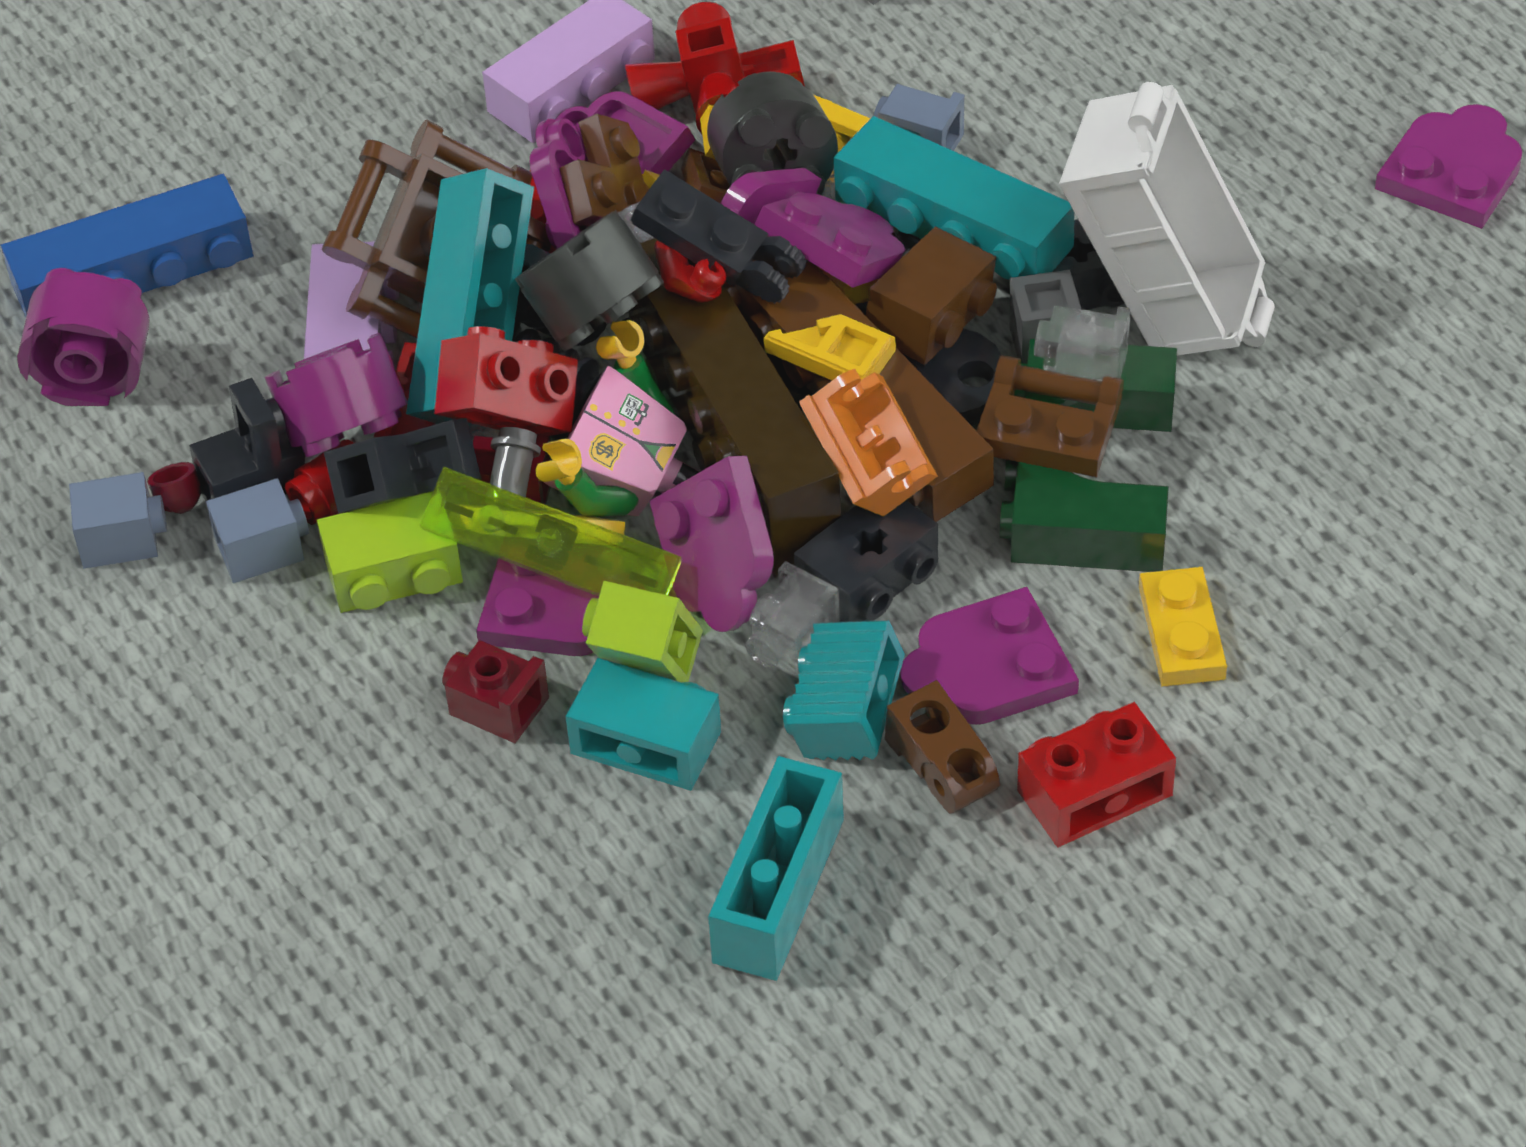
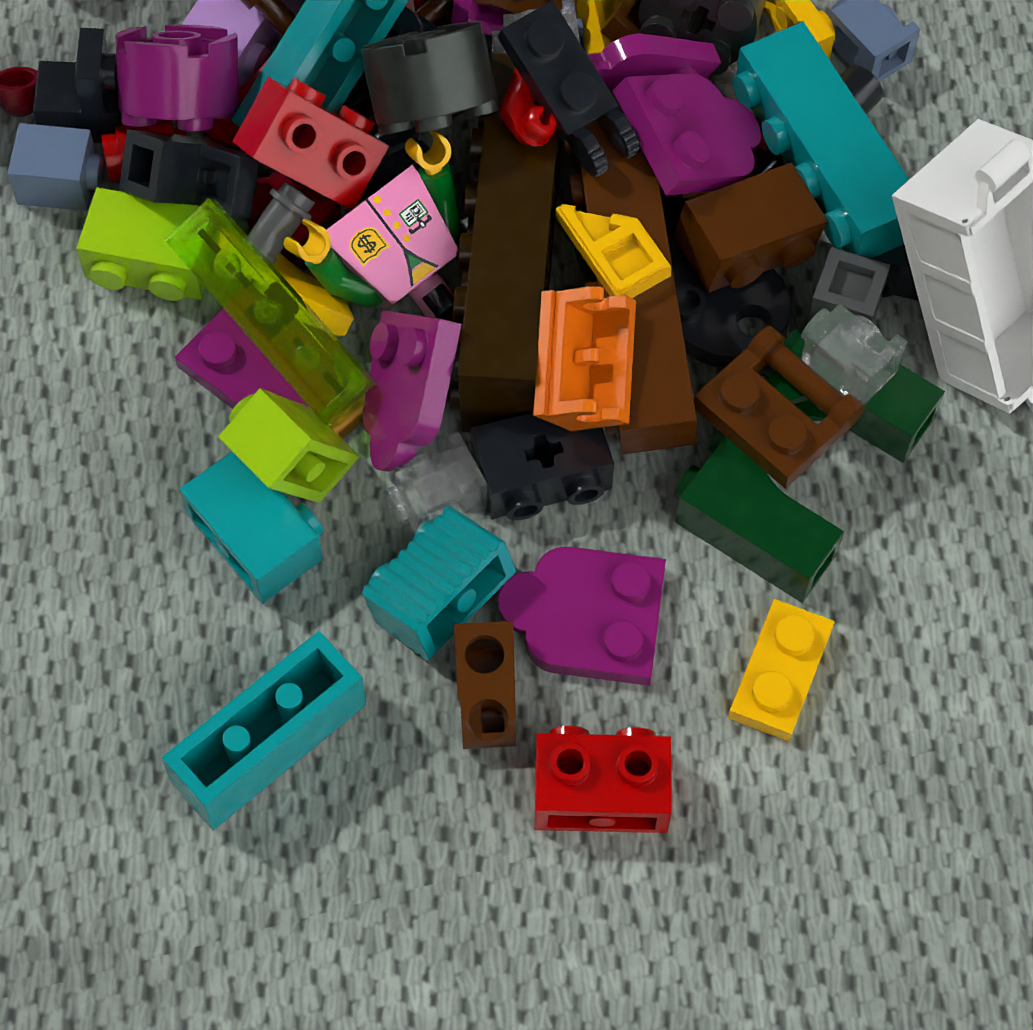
camera: 25 degrees right, 15 degrees up
dark red brick [442,640,549,744] -> none

